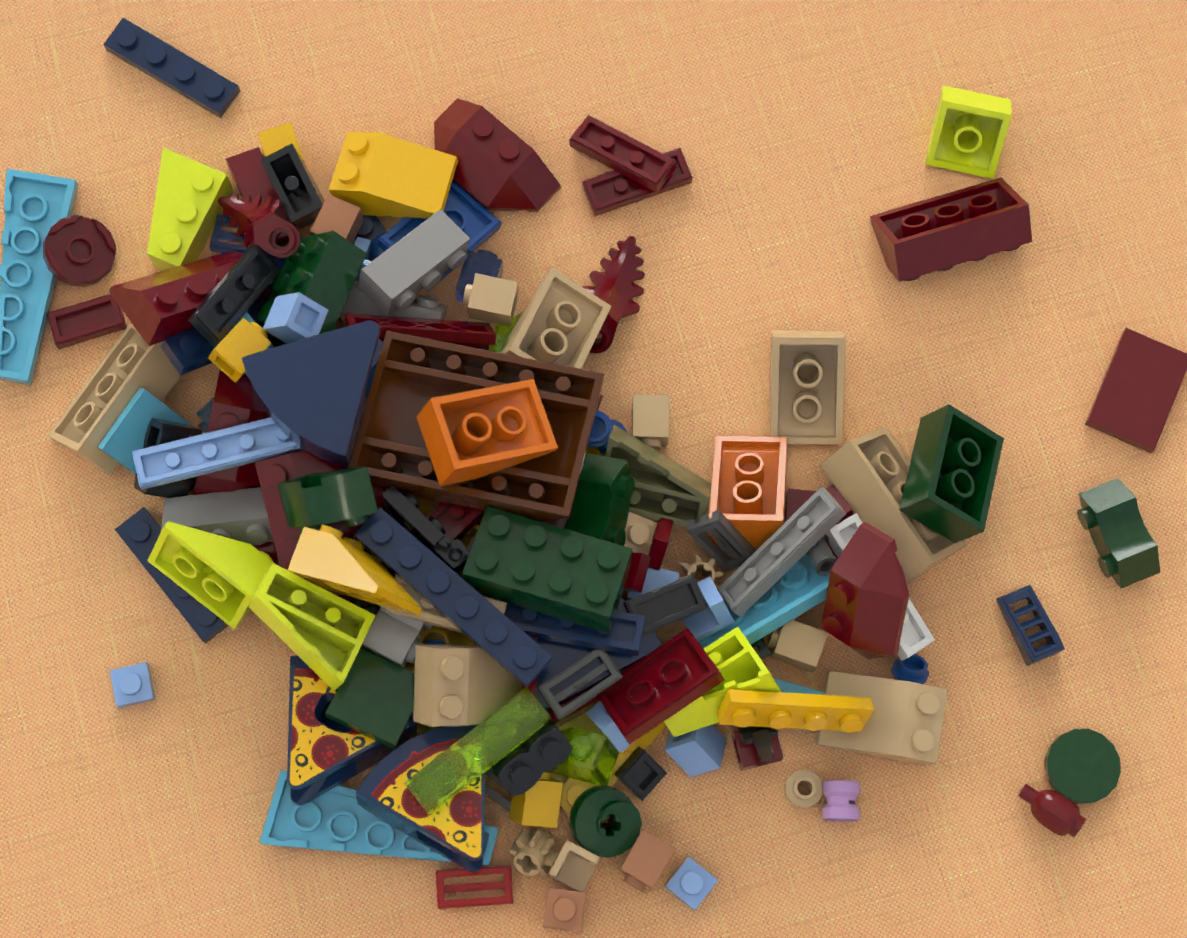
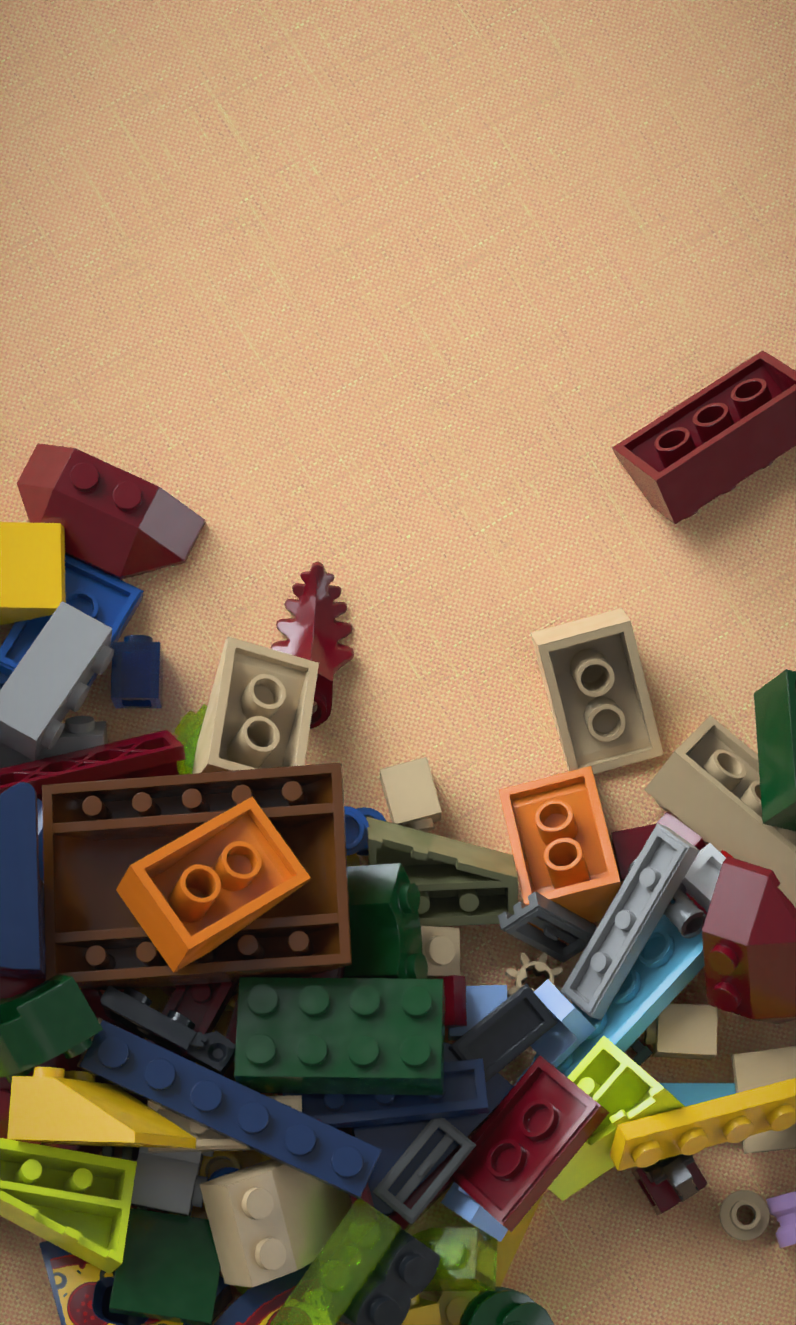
camera: 15 degrees left, 0 degrees up
tan brick [463,273,519,327] -> none
dark red tile [569,115,676,193] -> none
dark red tile [582,148,693,217] -> none
black tile [614,746,667,801] -> none
dark red tile [648,517,673,571] -> none
light blue panel [665,724,726,777] -> none
neon yellow slope [925,85,1012,179] -> none

